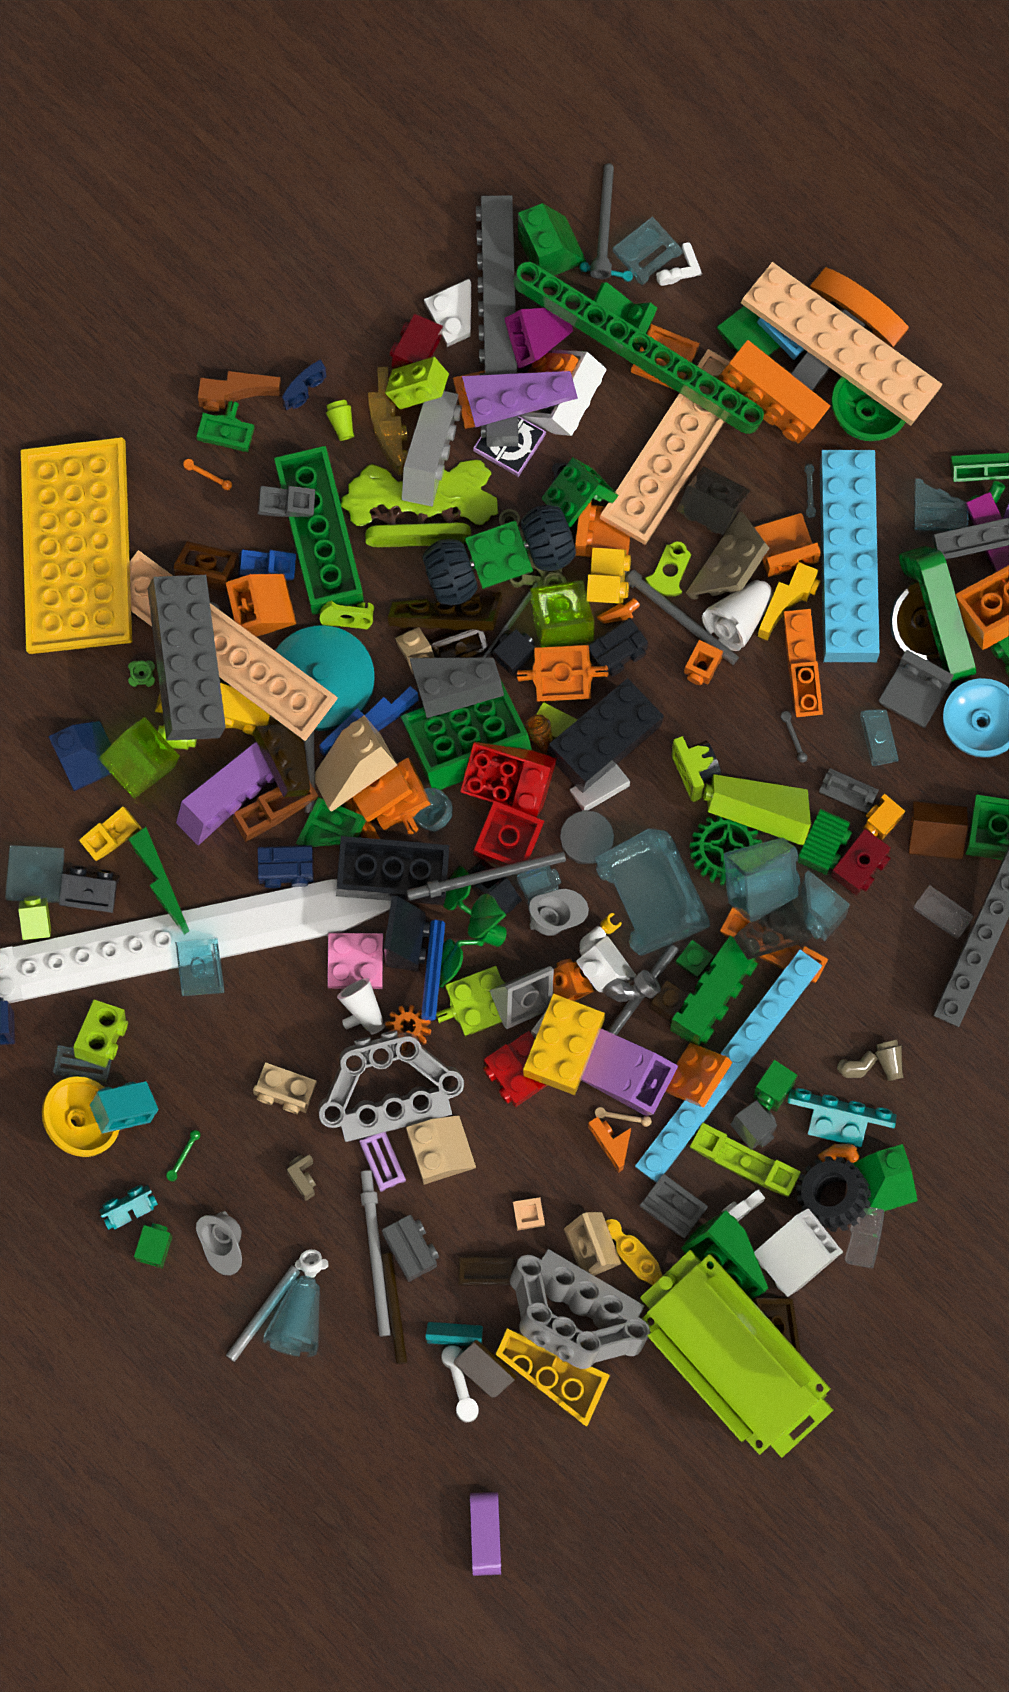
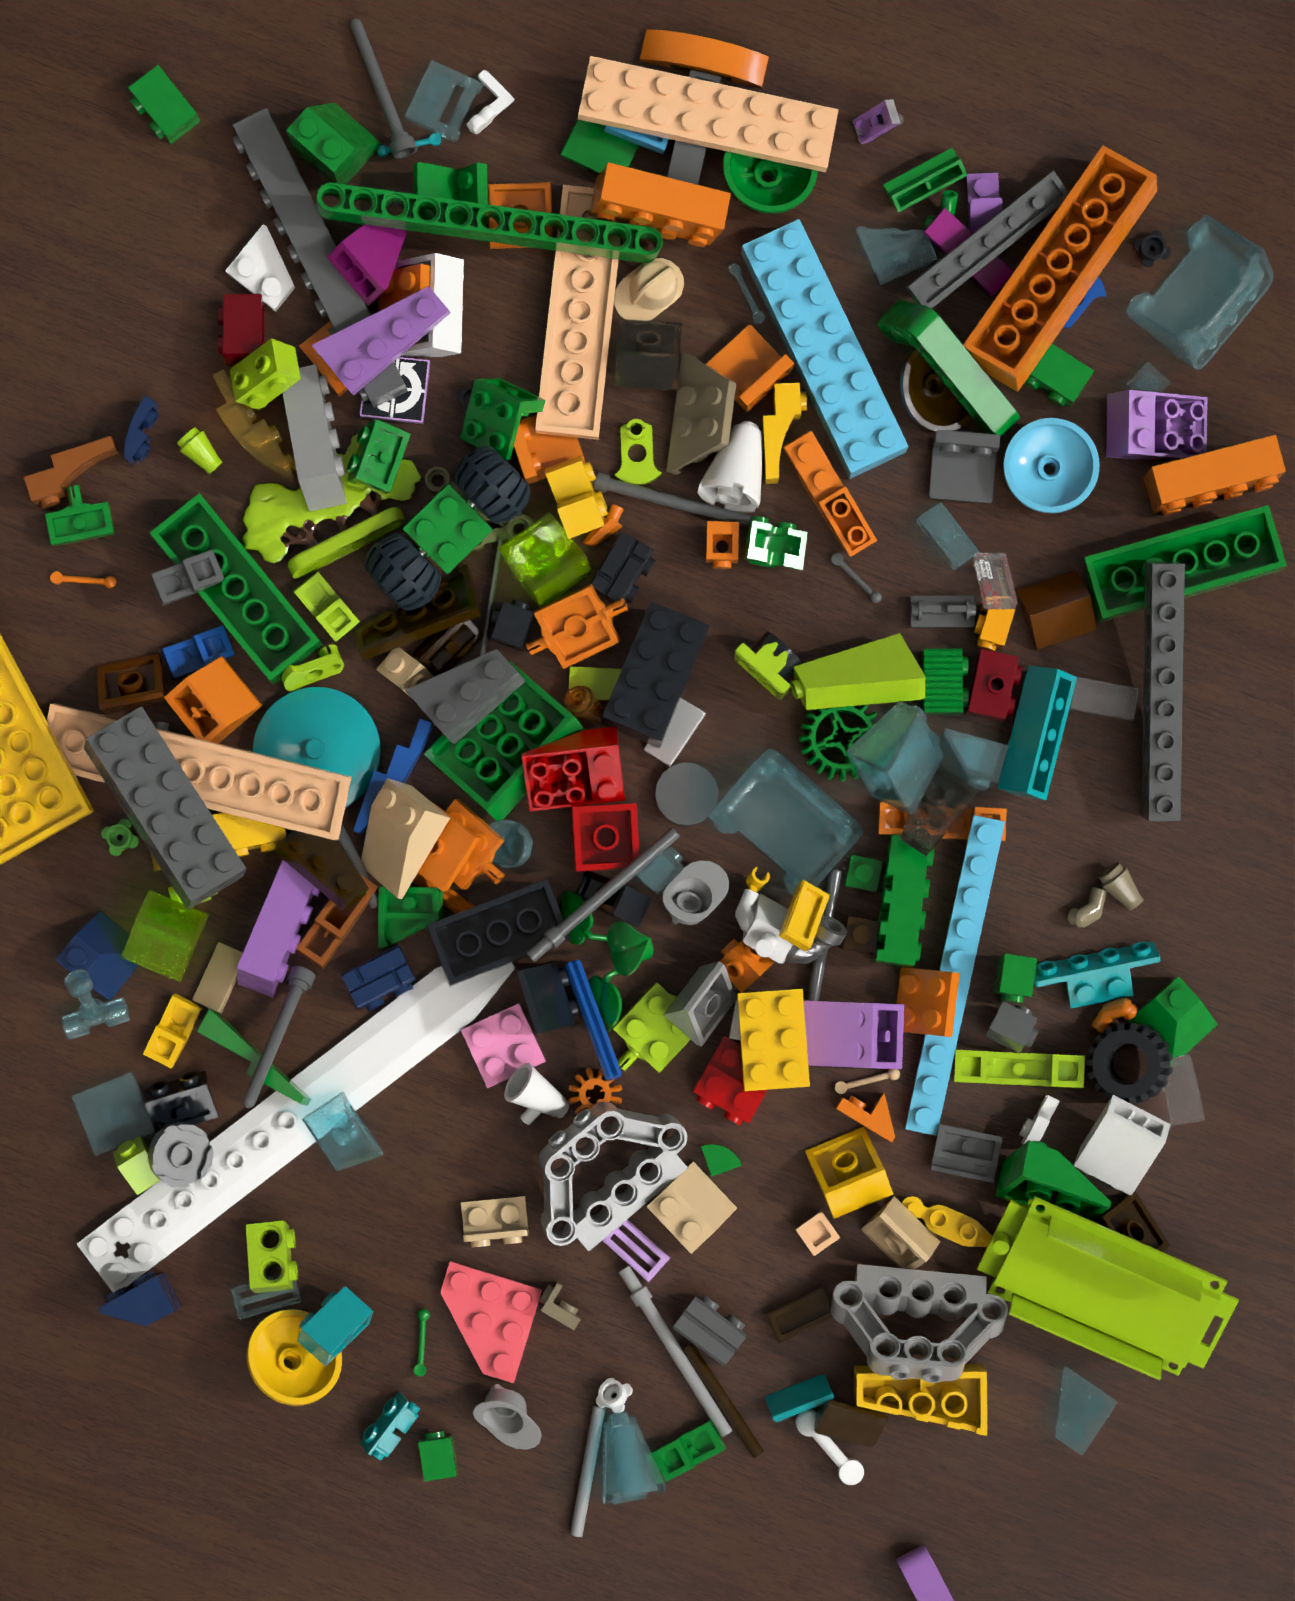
camera: 25 degrees left, 10 degrees up
none -> clear light blue bar [61,969,130,1040]
none -> green brick [128,65,201,144]
none -> tile [148,1122,214,1188]
none -> tan slope [192,942,243,1013]
none -> dark grey piece [242,966,316,1108]
none -> lime slope [293,571,360,642]
none -> green bracket [346,419,411,494]
none -> coral plate [440,1261,543,1383]
none -> tan piece [614,258,684,324]
none -> green slope [651,1420,726,1482]
none -> green tile [701,1144,742,1176]
none -> green cylinder [744,516,807,570]
none -> yellow tile [779,880,830,952]
none -> yellow slope [805,1127,893,1219]
none -> medium lavender piece [853,99,904,144]
none -> clear tile [973,553,1018,609]
none -> teal brick [997,665,1077,800]
none -> clear light blue wing [1055,1366,1118,1456]

